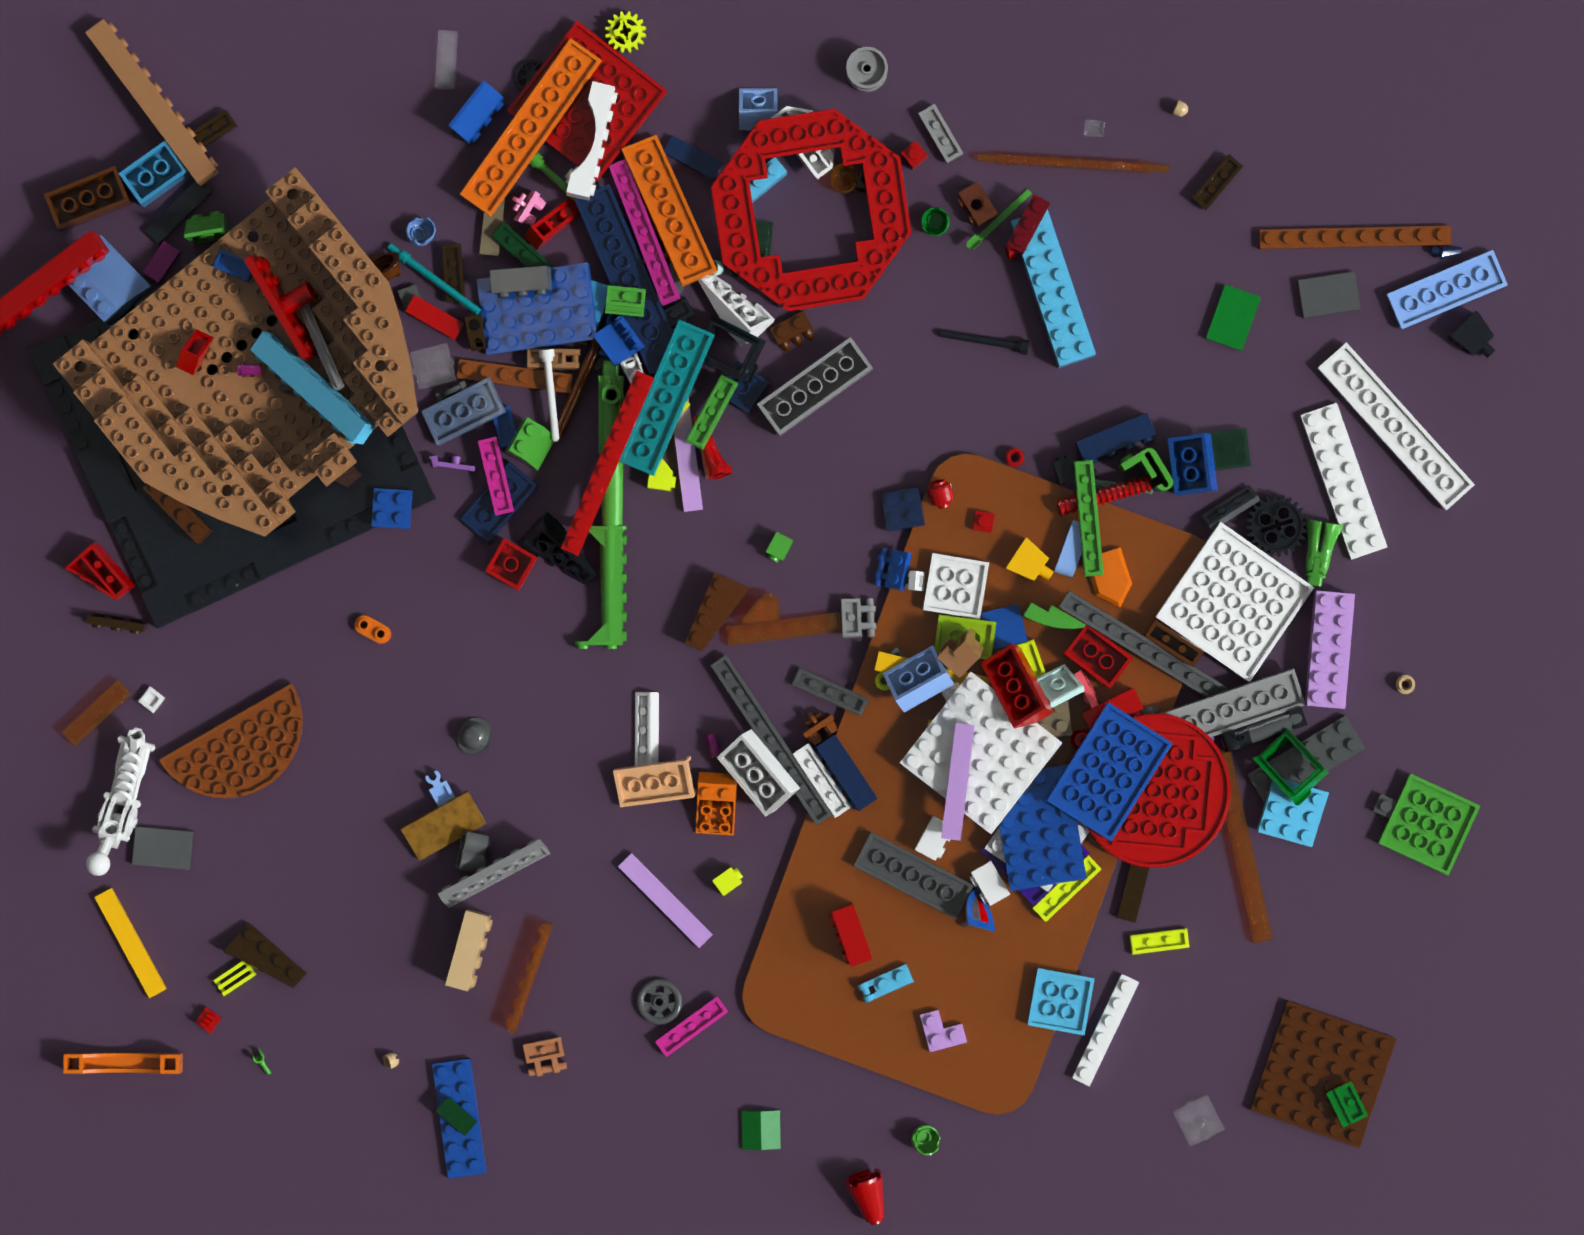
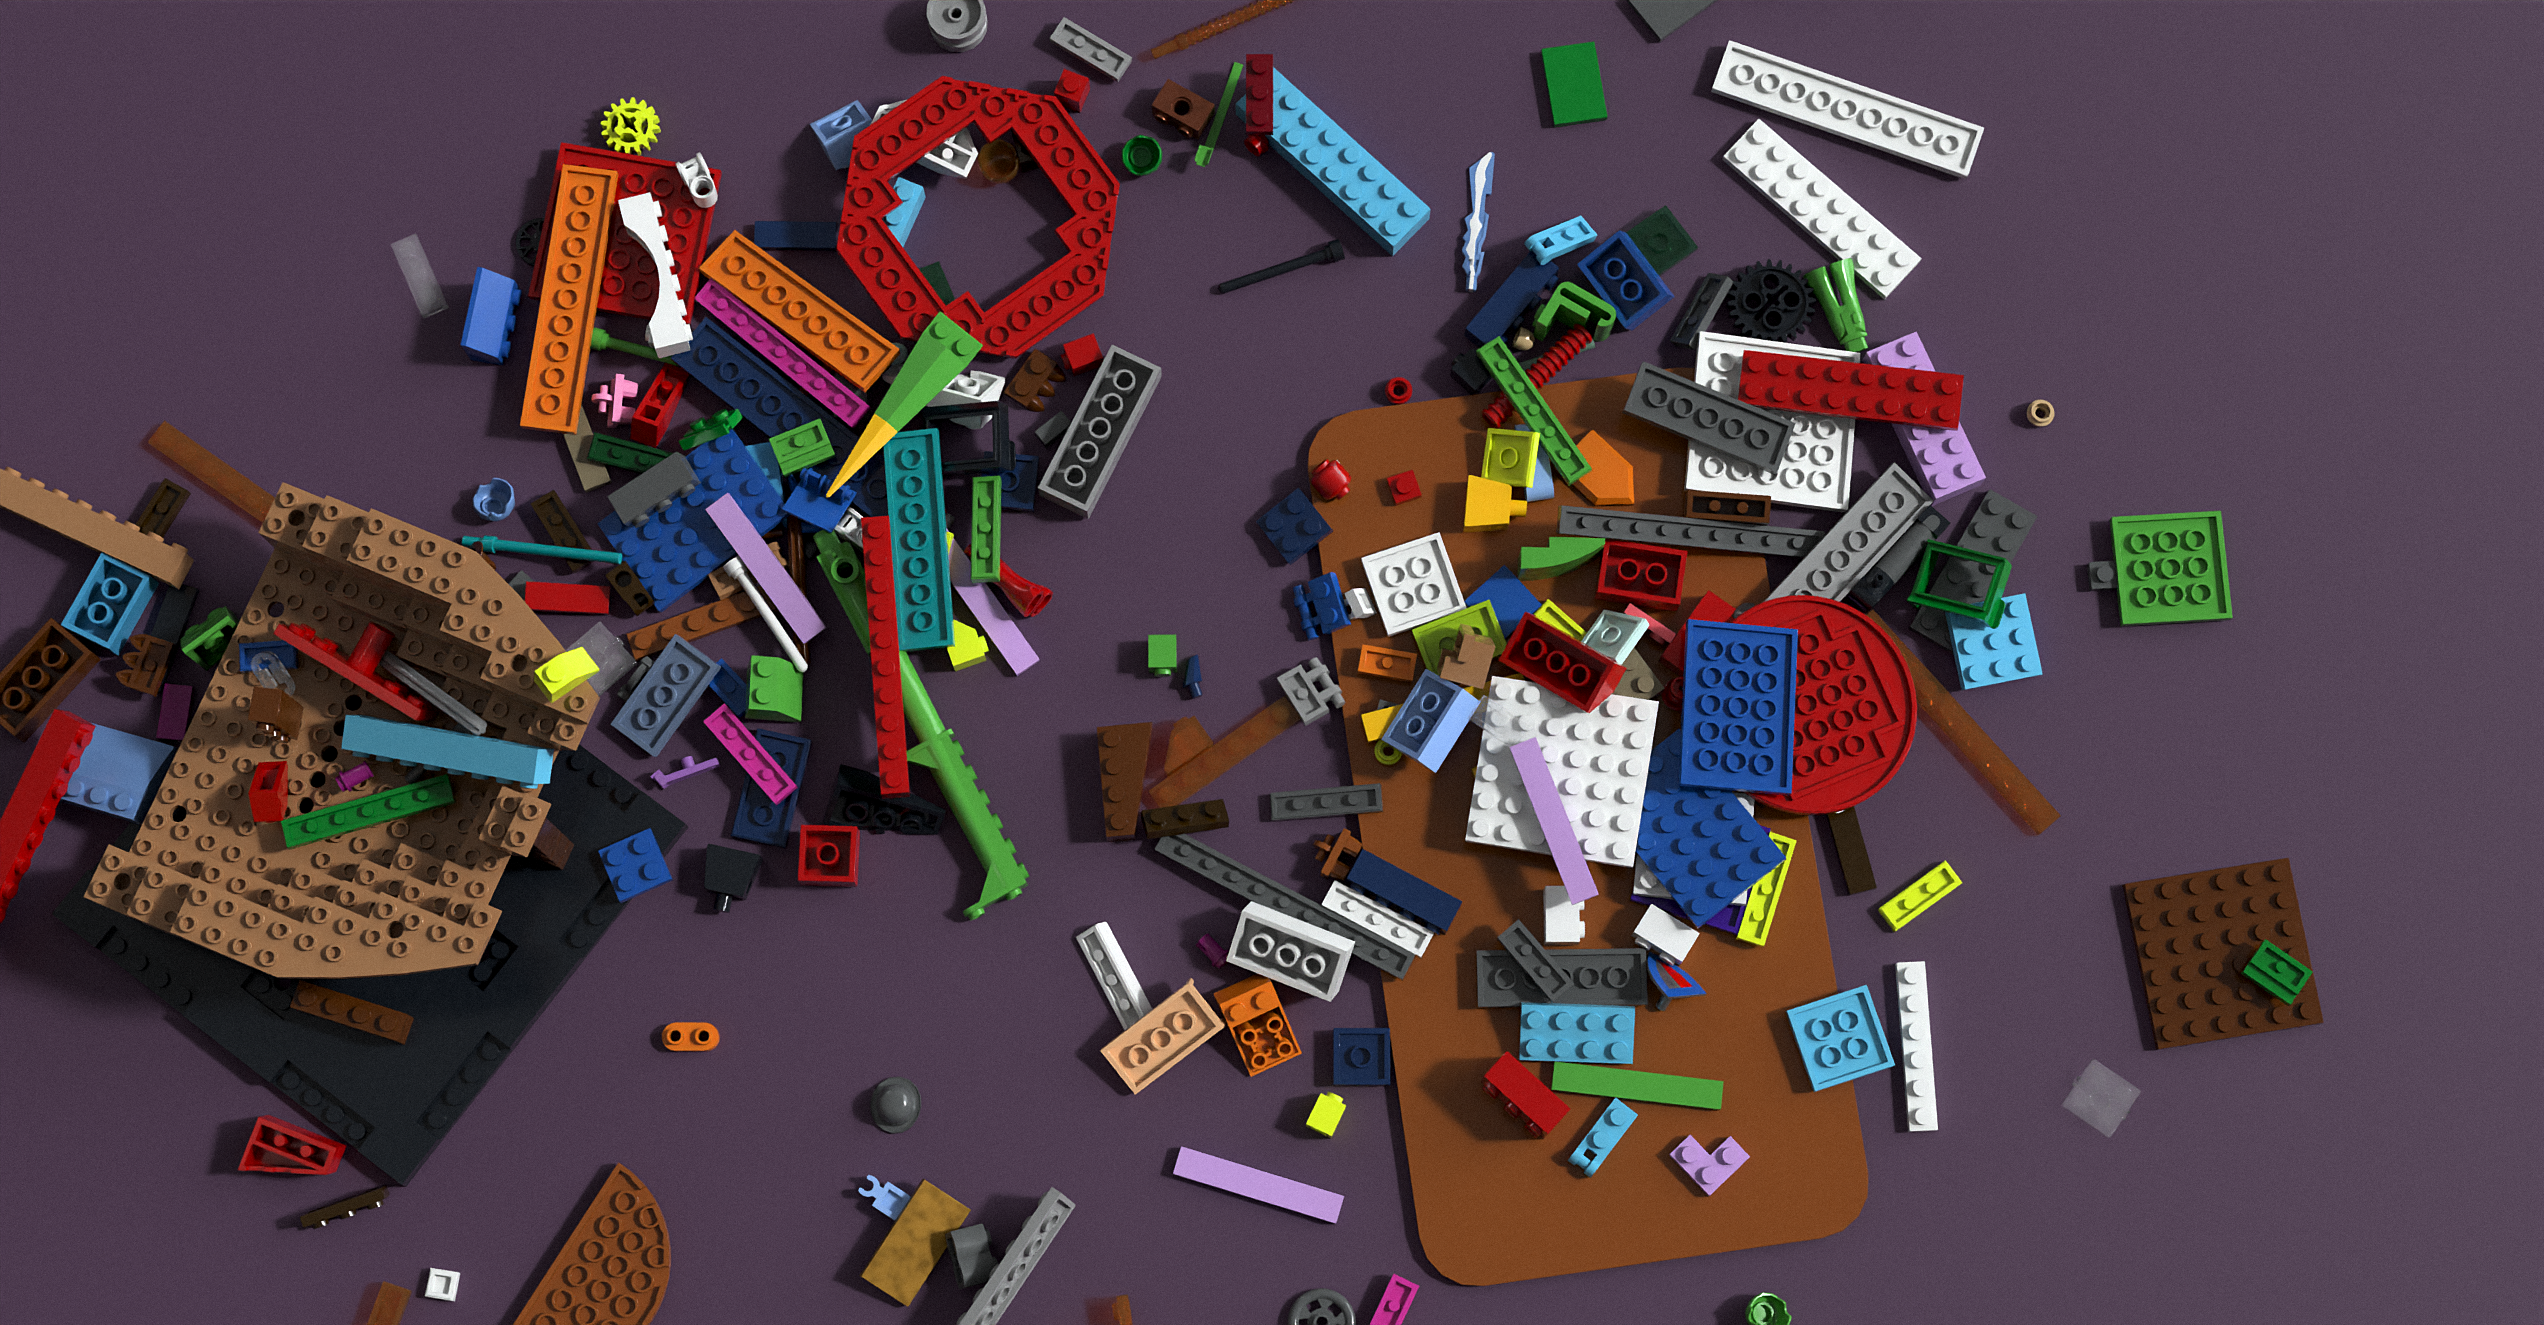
camera: 35 degrees left, 10 degrees down
none -> reddish brown plate [115,634,176,697]
none -> clear orange plate [148,420,275,523]
none -> reddish brown brick [248,686,304,743]
none -> clear beam [251,651,295,697]
none -> green plate [281,774,456,850]
none -> neon yellow slope [534,647,600,704]
none -> white piece [675,152,718,208]
none -> green plate [678,408,743,451]
none -> black torso [704,844,763,913]
none -> lavender tile [705,493,827,644]
none -> bright green plate [826,311,983,498]
none -> dark grey piece [1035,411,1071,449]
none -> red brick [1060,333,1104,376]
none -> dark brown plate [1141,799,1229,839]
none -> dark blue bar [1182,654,1203,699]
none -> dark blue plate [1333,1028,1390,1086]
none -> orange plate [1358,644,1417,683]
none -> medium blue sword [1462,152,1495,292]
none -> neon yellow tile [1481,428,1540,488]
none -> dark grey plate [1497,919,1574,1003]
none -> tan hinge [1512,327,1535,351]
none -> medium azure plate [1519,1002,1635,1064]
none -> medium azure plate [1524,216,1597,265]
none -> bright green tile [1551,1061,1724,1110]
none -> dark grey plate [1622,361,1796,475]
none -> red plate [1738,350,1964,431]

